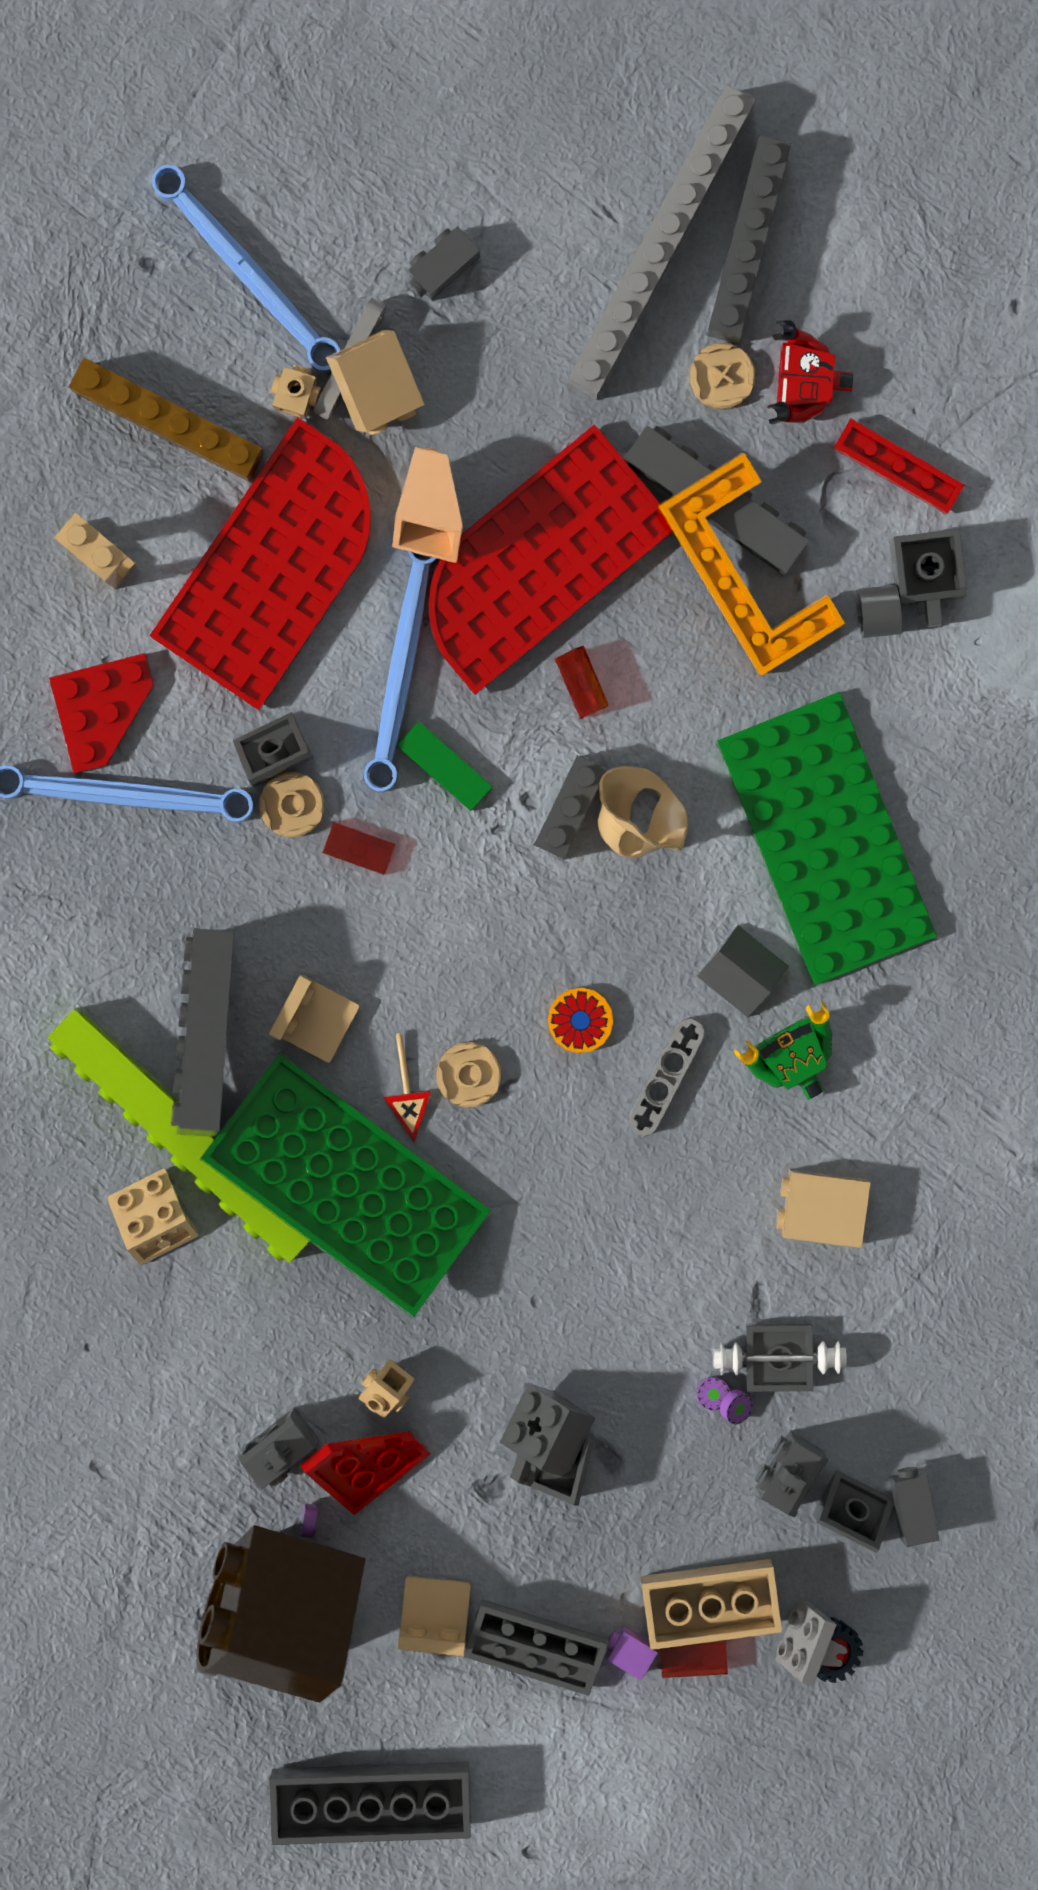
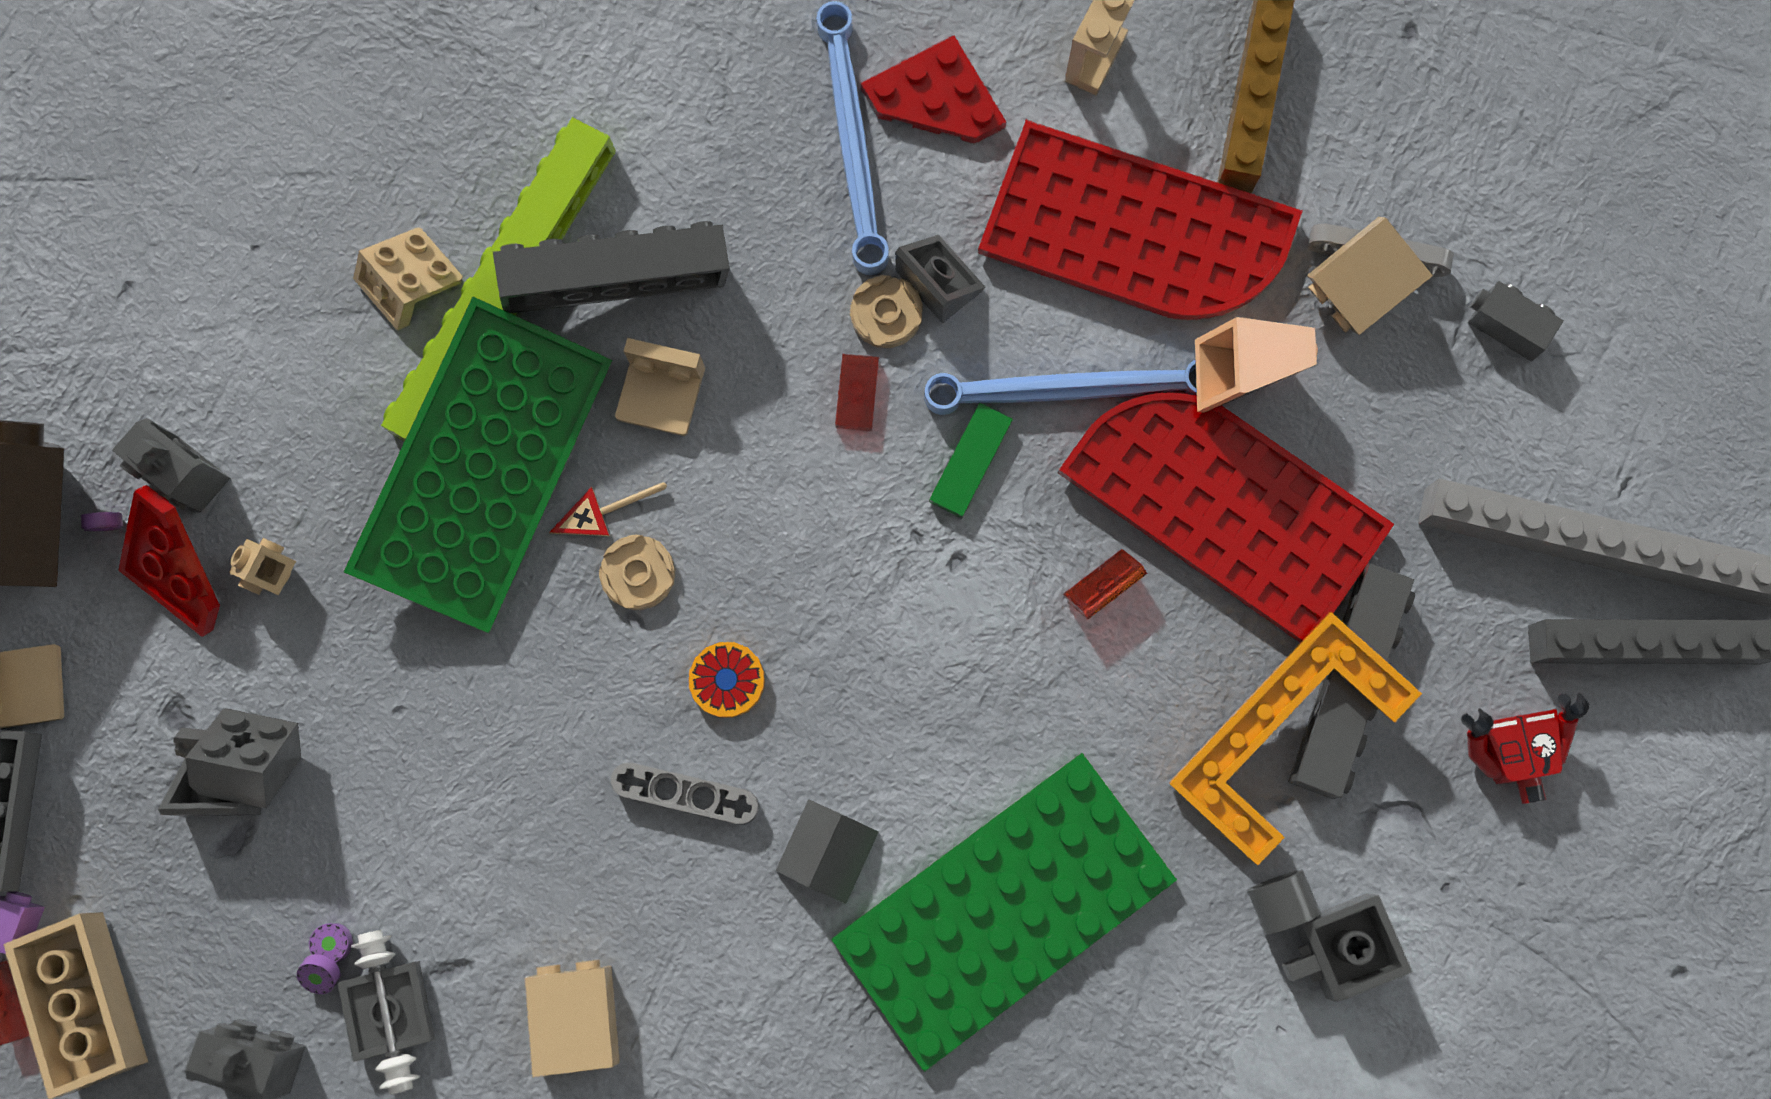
camera: 75 degrees right, 10 degrees down
light blue piece [152,165,340,374] -> none
tan brick [271,365,321,420] -> none
dark grey brick [534,755,607,860] -> none
tan piece [598,766,688,858] -> none
tan tile [690,343,755,410] -> none
torso [734,1001,833,1100] -> none
red plate [833,418,965,515] -> none

